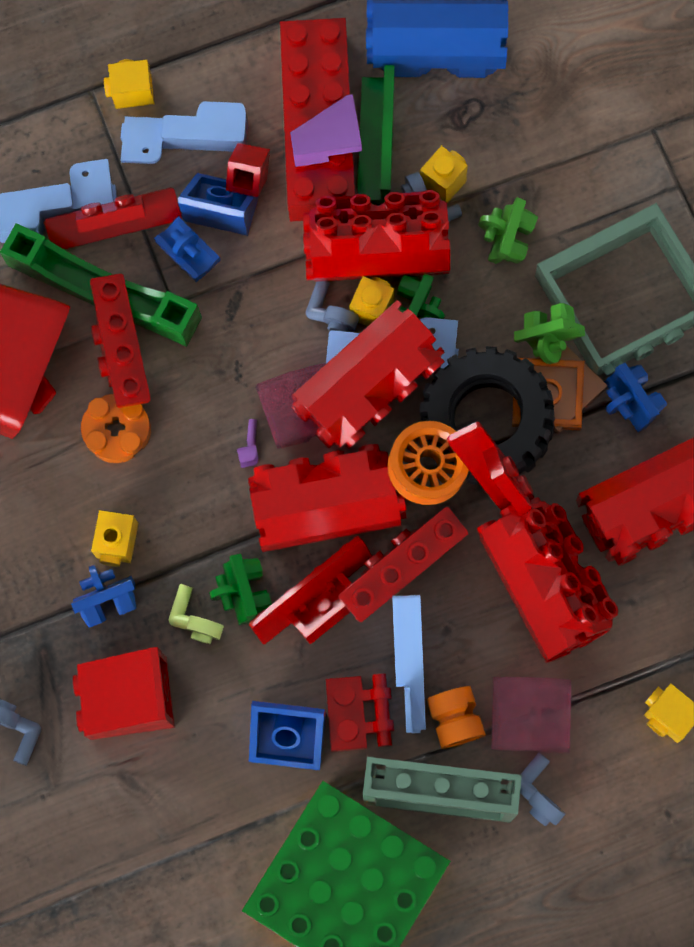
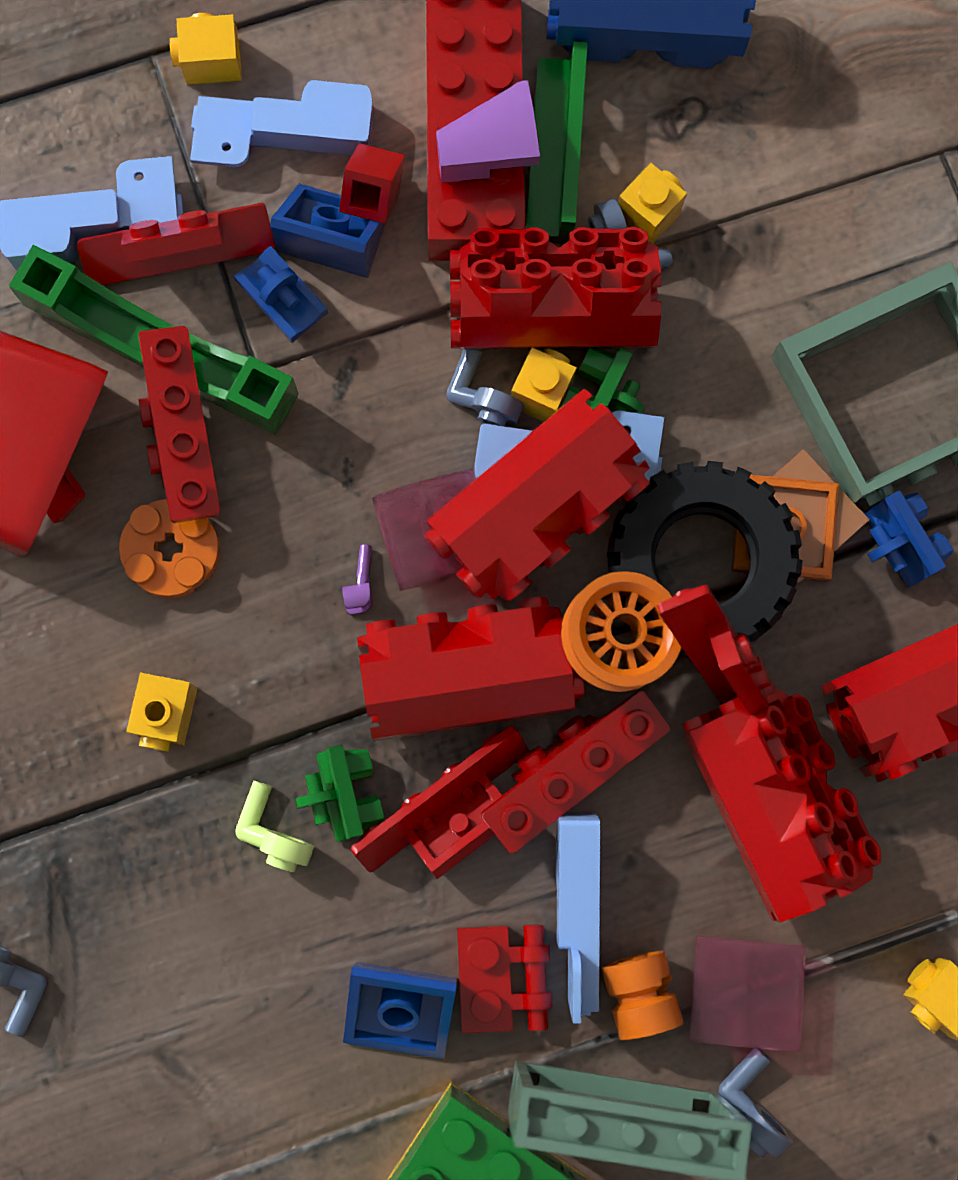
camera: 10 degrees left, 5 degrees up
blue hips [71,564,137,628] -> none
red slope [73,647,175,740] -> none
bright green hips [478,197,538,264] -> none
bright green hips [514,303,585,364] -> none

